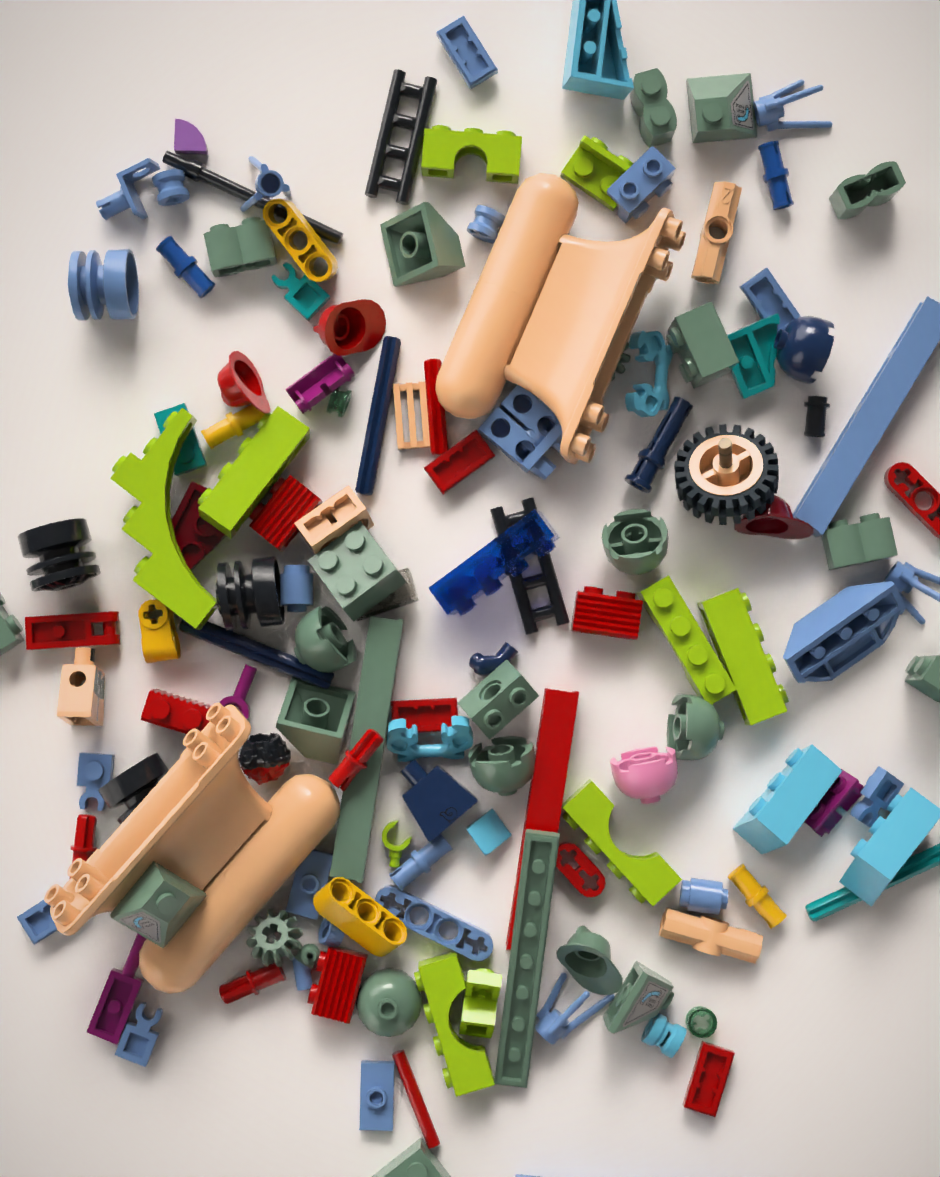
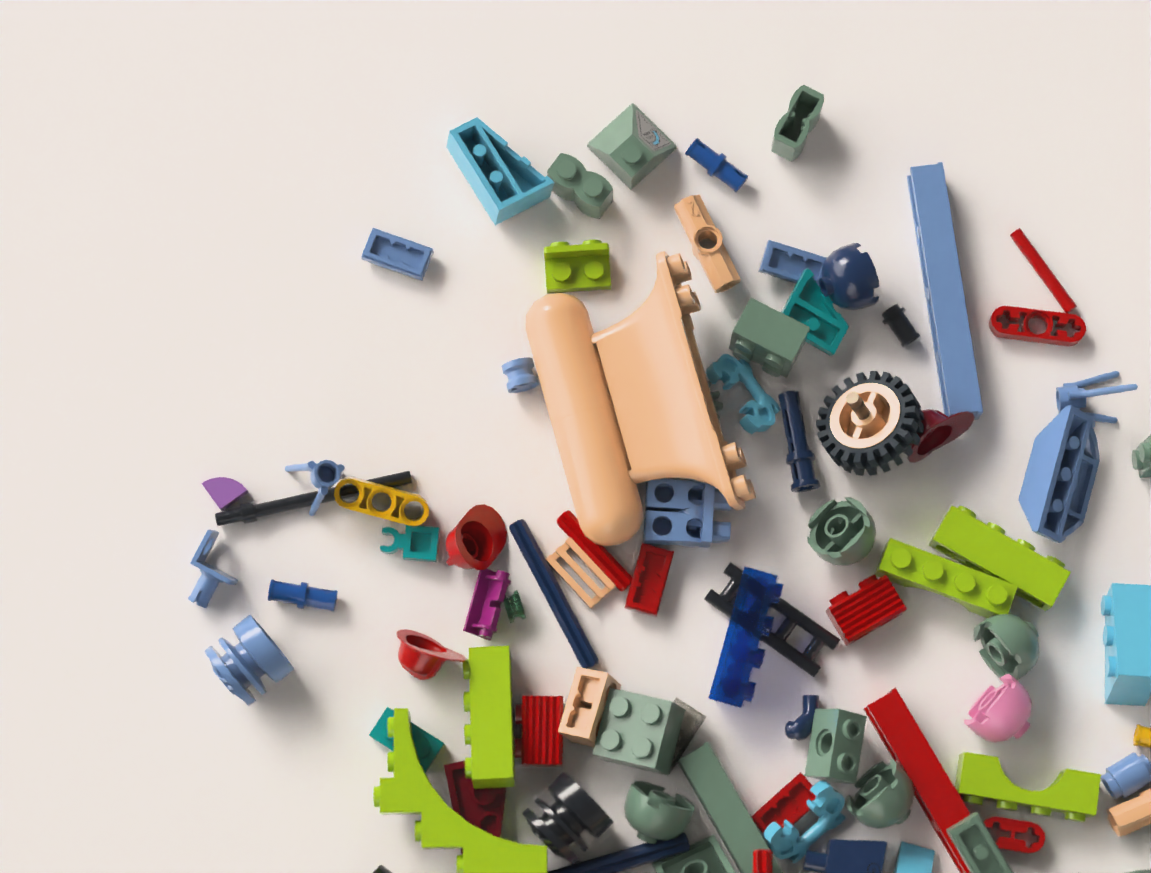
camera: 30 degrees left, 10 degrees down
medium blue wheel [152,169,190,206] -> none
yellow pin [201,404,265,450] -> none
sand green brick [203,217,278,277] -> none
medium blue brick [280,565,313,612] -> none
black bar [365,69,437,205] -> none
sand green slope [380,202,466,287] -> none
lime arch [421,125,522,184] -> none
medium blue bracket [607,146,676,224] -> none
medium blue plant [753,79,833,132] -> none
sand green brick [821,513,898,570] -> none

